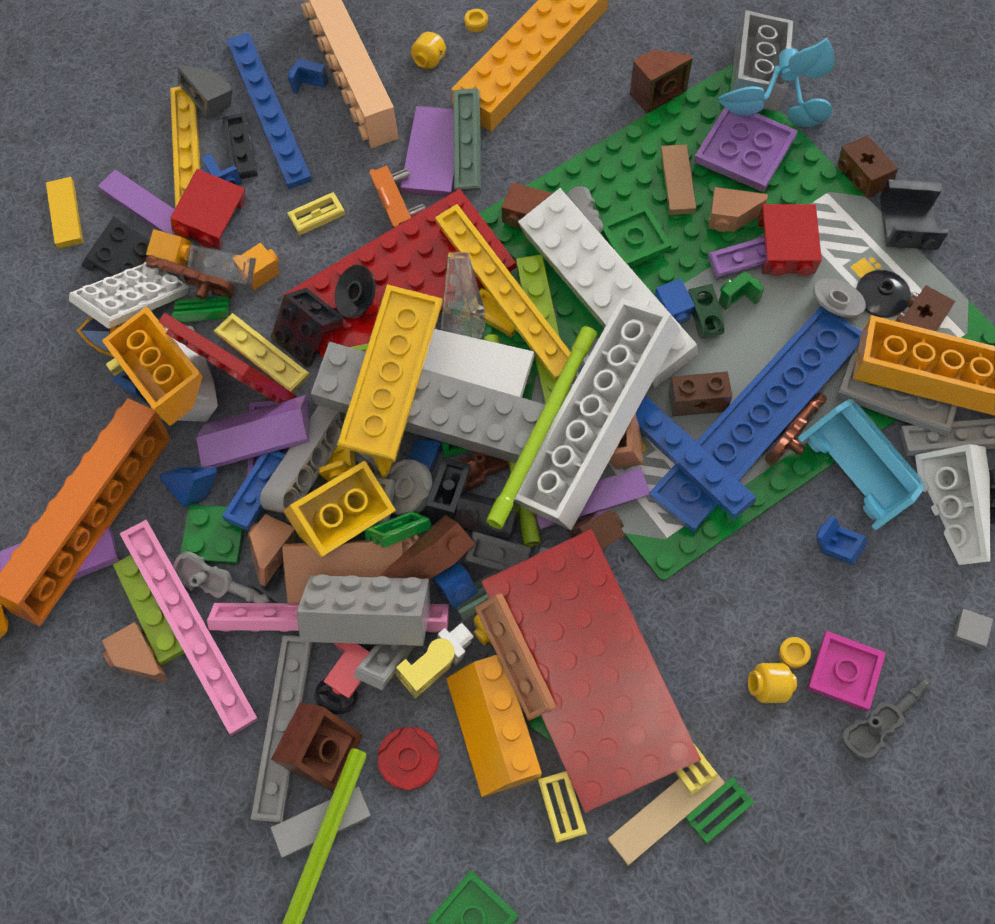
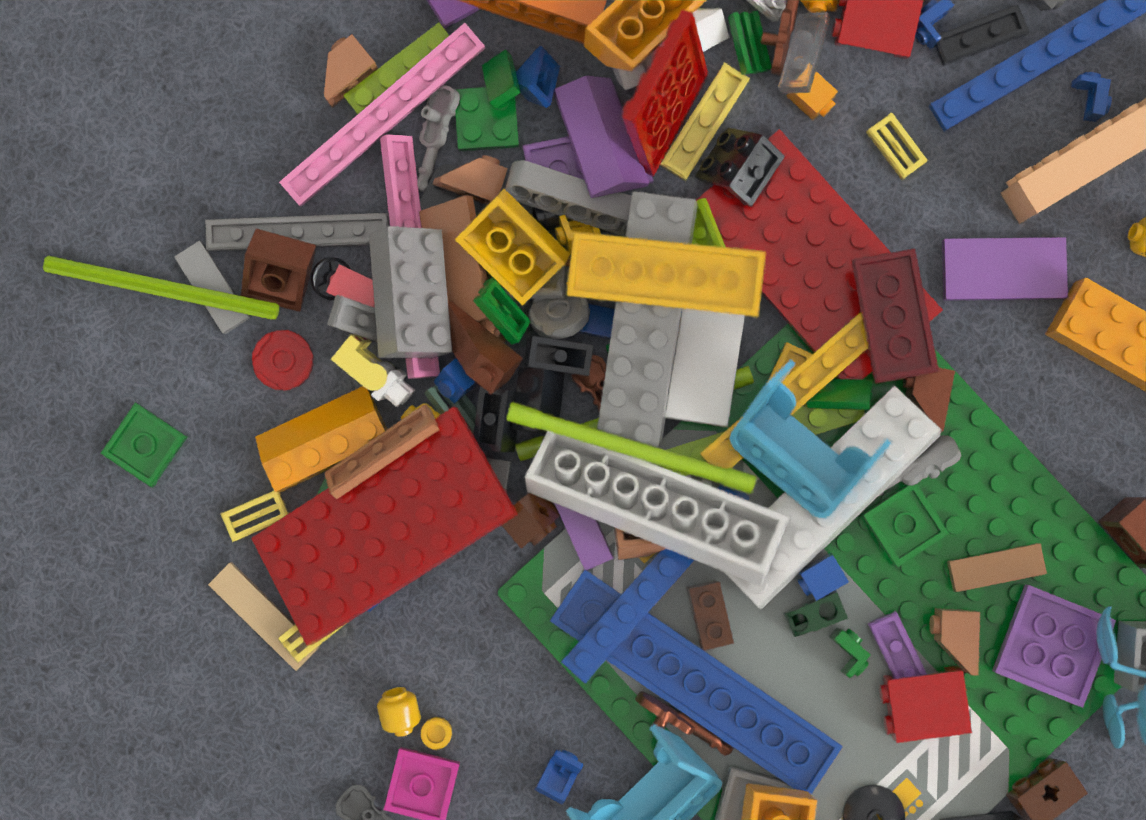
camera: 75 degrees right, 20 degrees up
blue plate [222,451,286,531] -> none
black dish [335,265,376,319] -> none
orange piece [369,165,426,228] -> none
clear slope [441,252,485,339] -> none
sand green tile [453,88,481,191] -> none
green tile [684,777,754,844] -> none
light grey dish [813,278,866,318] -> none
none -> green tile [481,49,520,109]
none -> medium azure windscreen [730,360,892,518]
none -> green tile [807,379,874,410]
none -> dark red tile [851,248,939,384]

